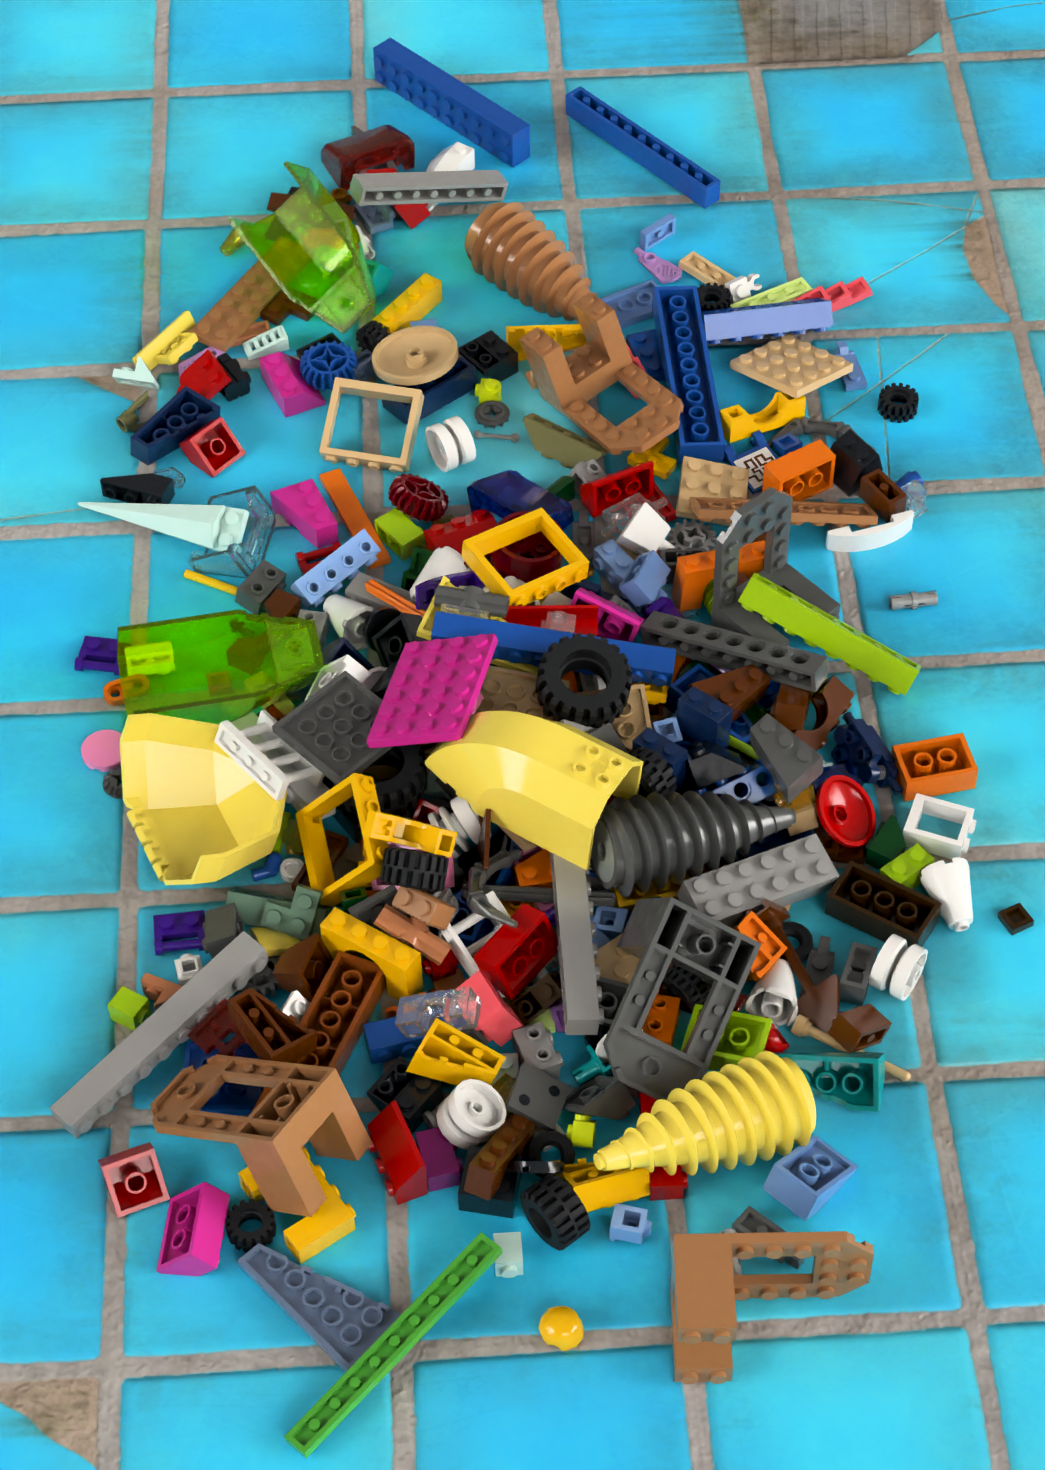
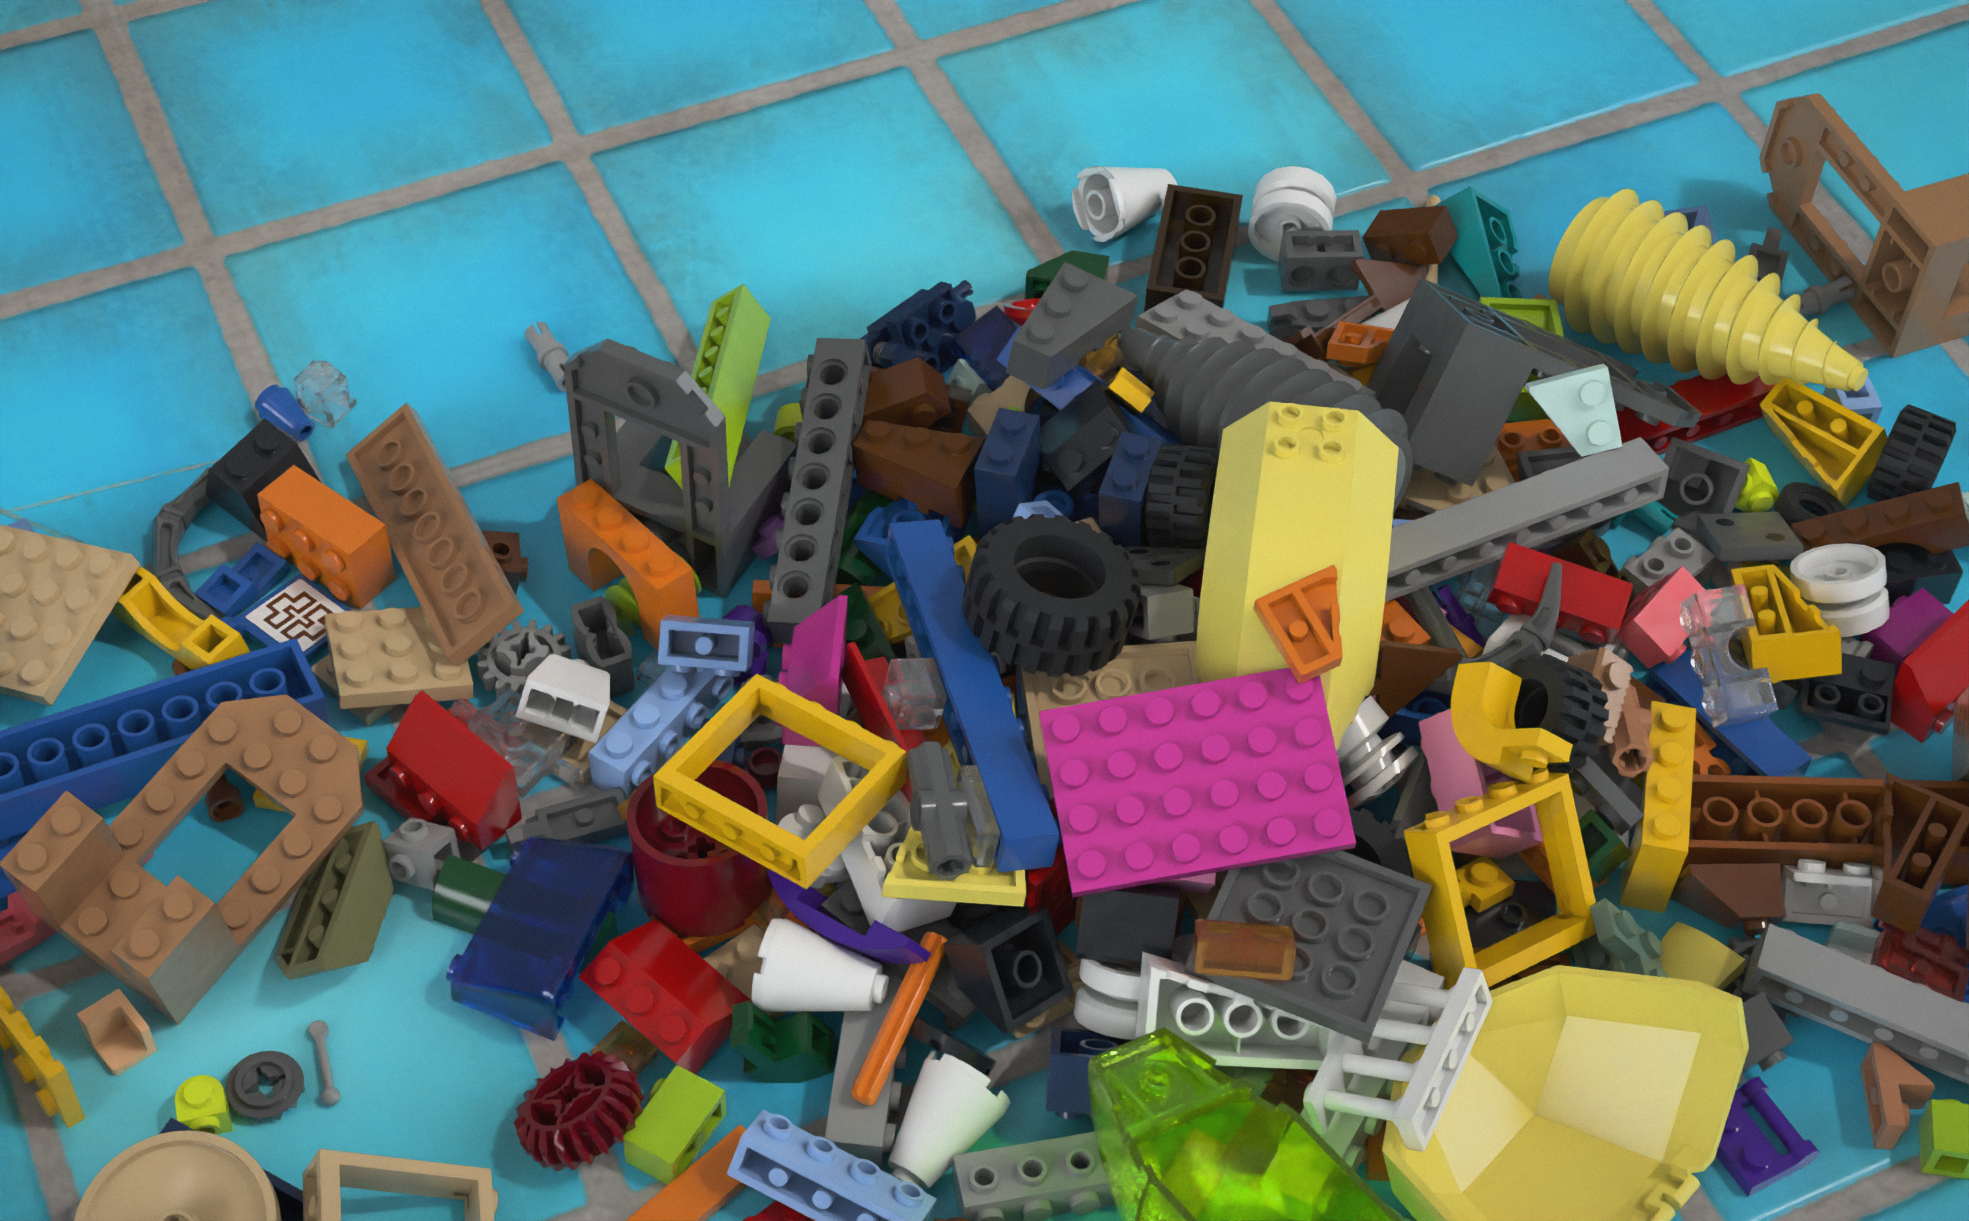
camera: 115 degrees left, 0 degrees up
white window [174,954,203,986] -> none
white wheel [425,415,476,472] -> none
black slope [458,330,518,381] -> none
black tile [509,1161,565,1174] -> none
white slope [826,510,914,552] -> none
reddish brown brick [859,469,907,523] -> none
black tyre [878,383,919,423] -> none
lime brick [880,843,935,890] -> none
orange brick [891,733,978,802] -> none
white window [903,793,977,859] -> none
dark brown tile [998,902,1034,935] -> none
none -> yellow slope [1106,367,1155,415]
none -> clear orange slope [1194,919,1296,981]
none -> orange wing [1253,564,1343,684]
none -> light aqua wing [1525,363,1623,457]

